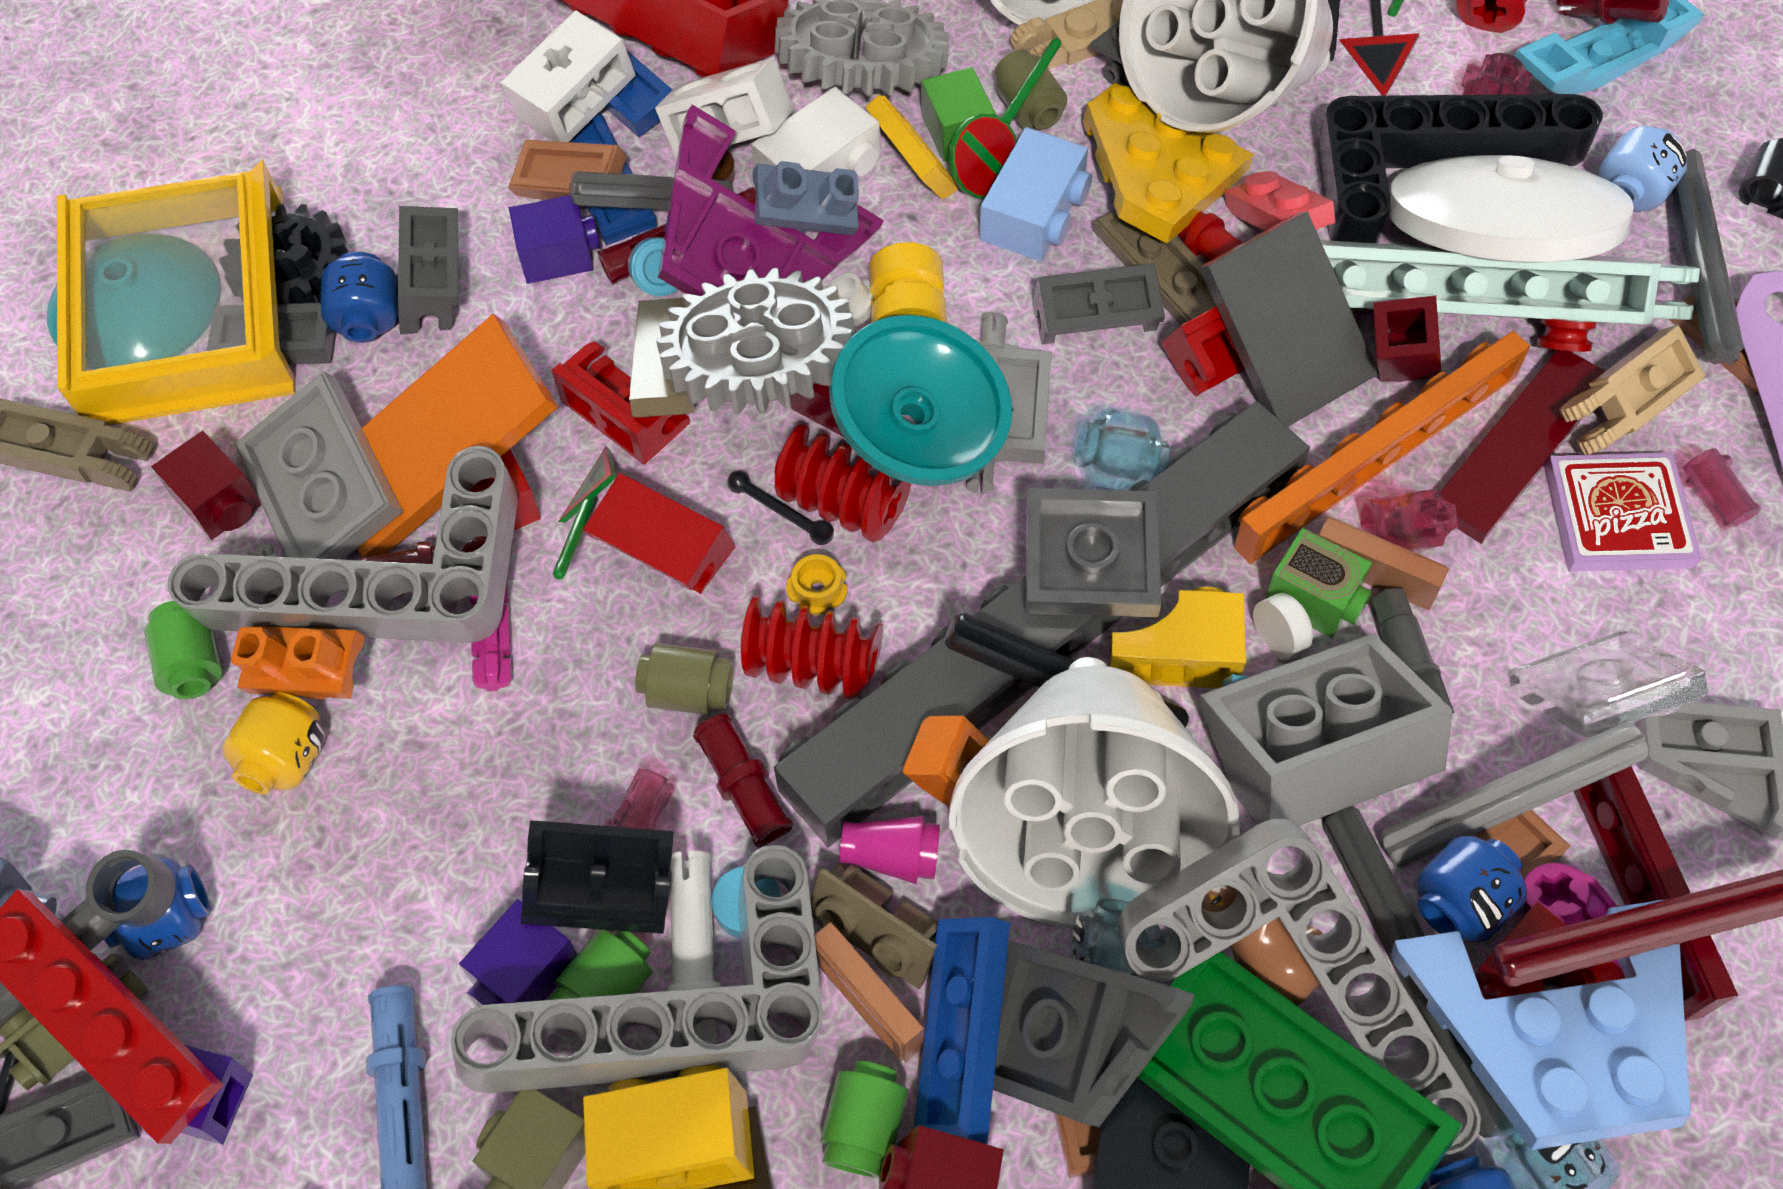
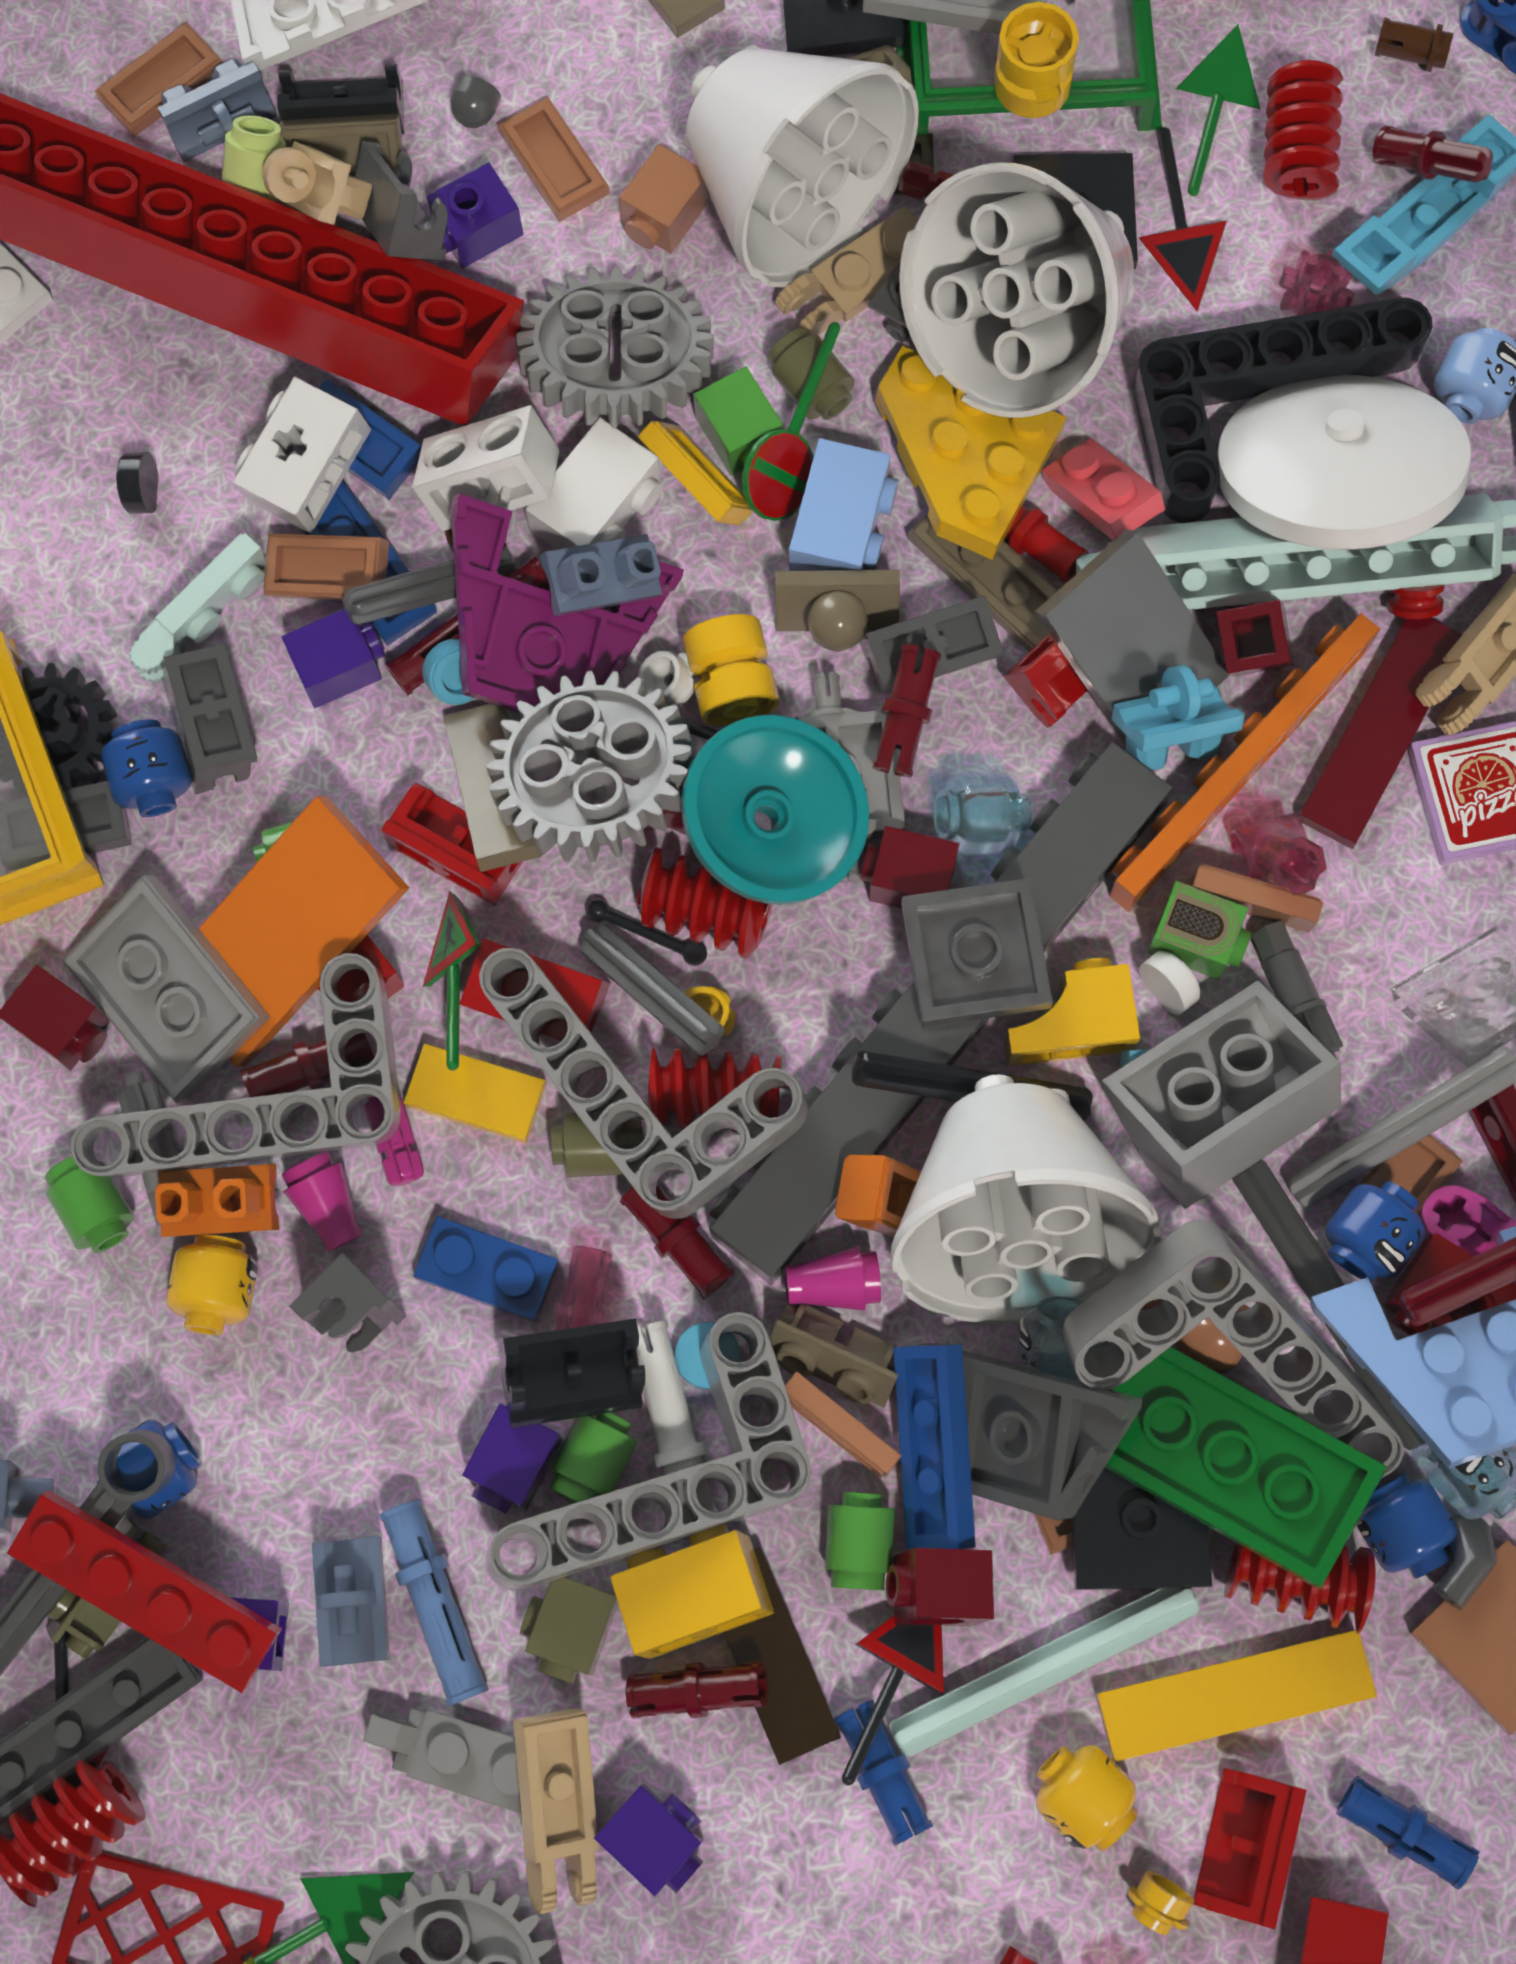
camera: 10 degrees left, 15 degrees up
none -> black tile [116,452,158,514]
none -> light aqua hinge [128,533,266,684]
none -> dark pink cone [281,1151,363,1253]
none -> dark grey hinge [289,1253,406,1353]
none -> sand blue hips [312,1536,390,1667]
none -> yellow tile [403,1043,547,1144]
none -> blue plate [413,1216,559,1323]
none -> light grey beam [479,948,809,1219]
none -> dark grey axle [579,923,724,1056]
none -> dark tan tile [775,570,900,652]
none -> dark red brick [860,826,960,909]
none -> dark red pin [872,644,941,778]
none -> medium azure hips [1112,665,1244,771]

